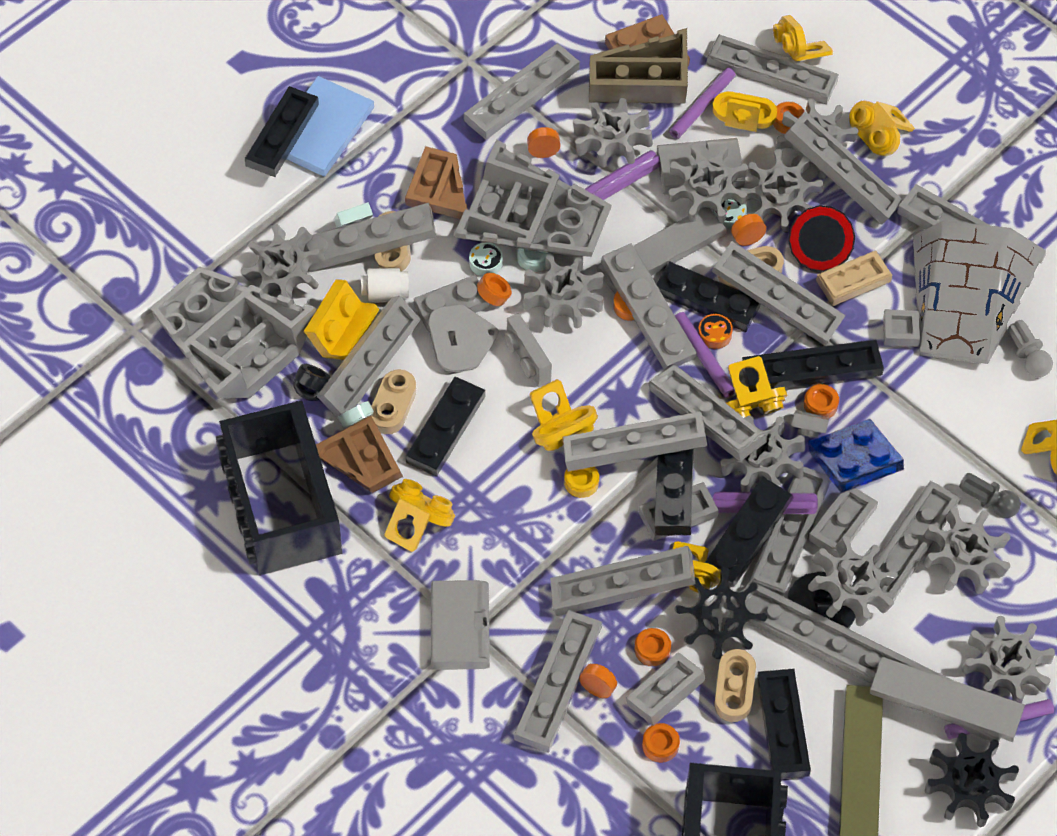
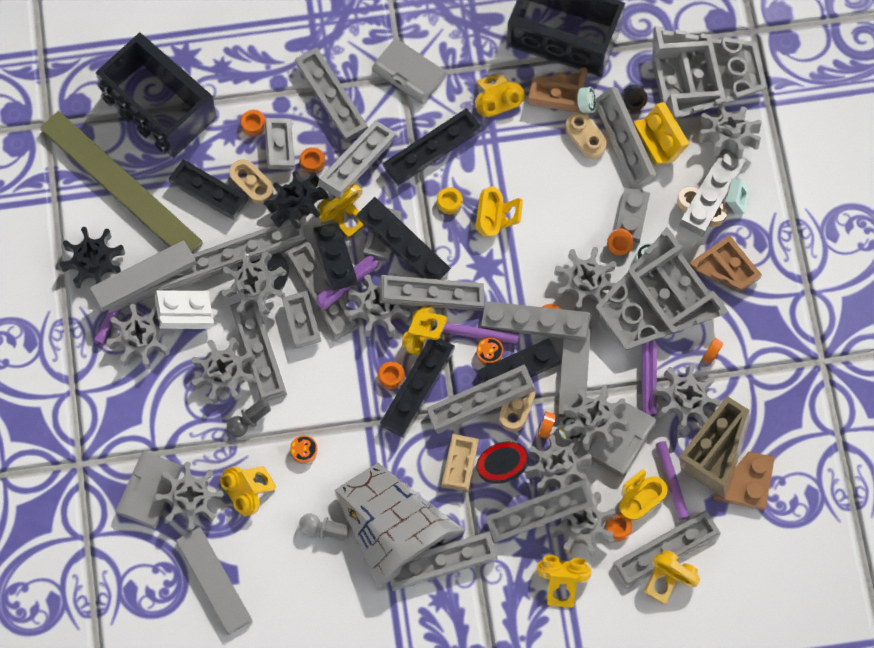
camera: 130 degrees right, 10 degrees up
black plate [245,86,319,177] -> none
light blue tile [287,76,374,177] -> none
white brick [361,268,409,303] -> none
black plate [406,376,486,477] -> none
light grey piece [428,304,499,372] -> none
light grey plate [464,43,580,140] -> none
light grey plate [504,313,552,387] -> none
light grey plate [563,411,707,471] -> none
orange tile [579,664,617,698] -> none
light grey plate [792,410,829,438] -> none
clear blue plate [808,419,904,493] -> none
light grey plate [883,309,920,347] -> none
none -> white plate [155,291,214,329]
none -> orange tile [290,435,318,464]
none -> black plate [383,108,482,186]

